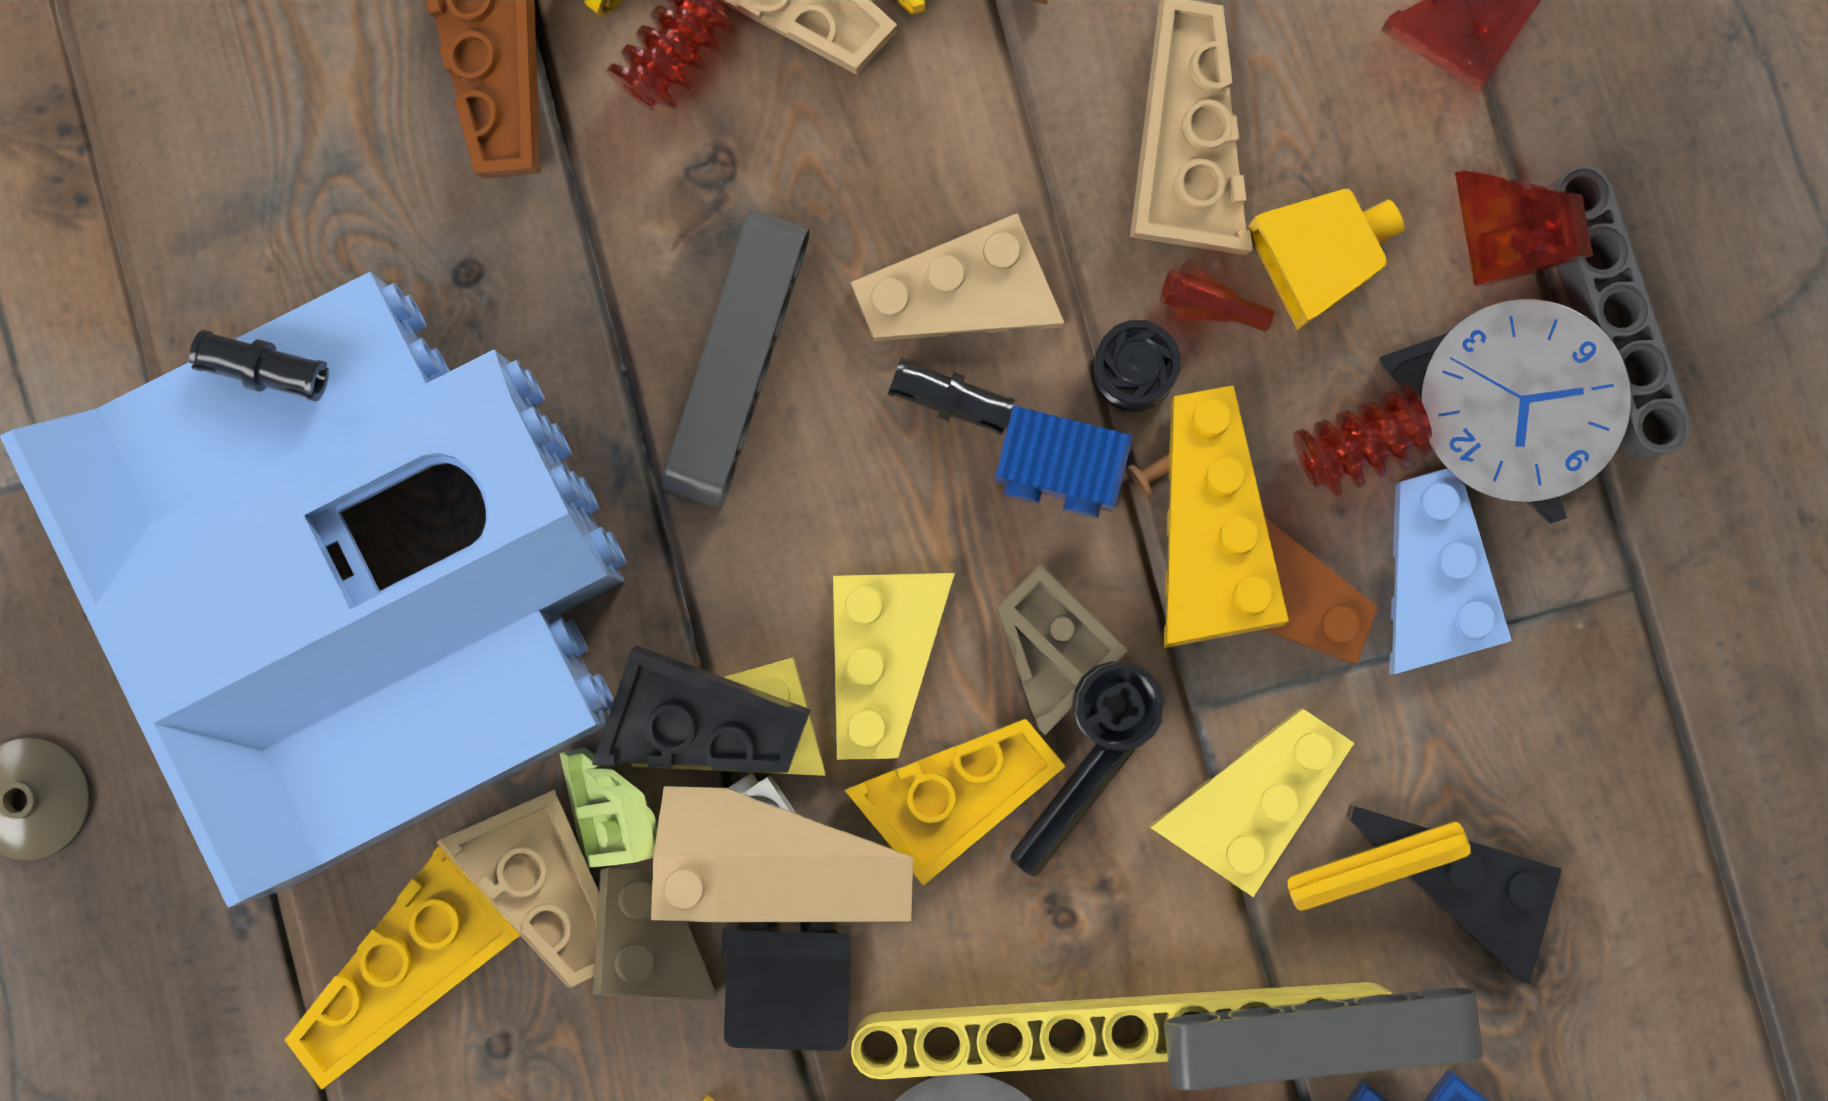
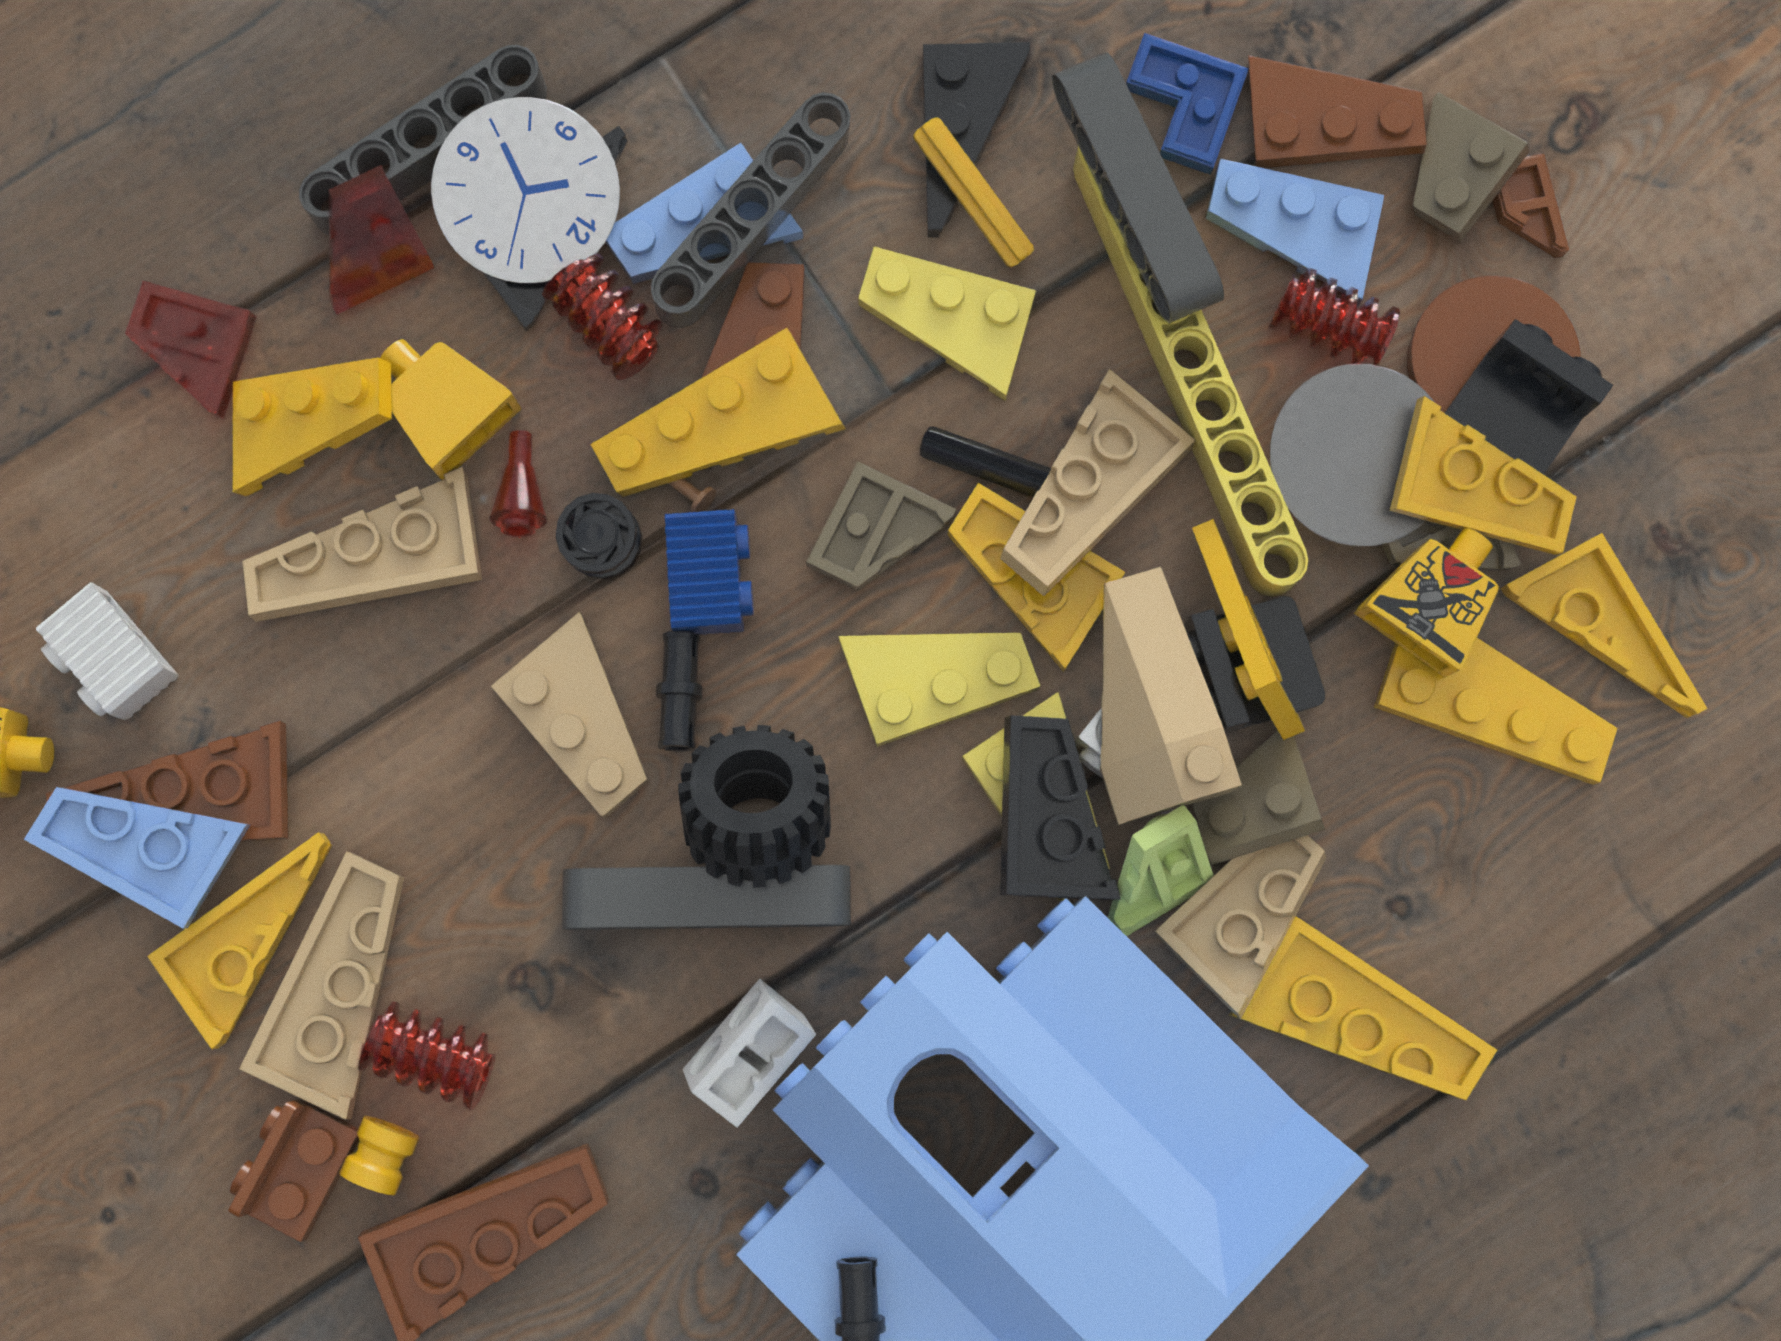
camera: 110 degrees left, 5 degrees down
black wheel [1071,661,1164,751] -> none
none -> yellow wing [233,357,392,496]
none -> dark grey beam [651,92,851,328]
none -> black tyre [678,725,831,888]
none -> white brick [682,979,816,1128]
none -> tan wing [1000,369,1195,596]
none -> yellow wing [1192,519,1305,740]

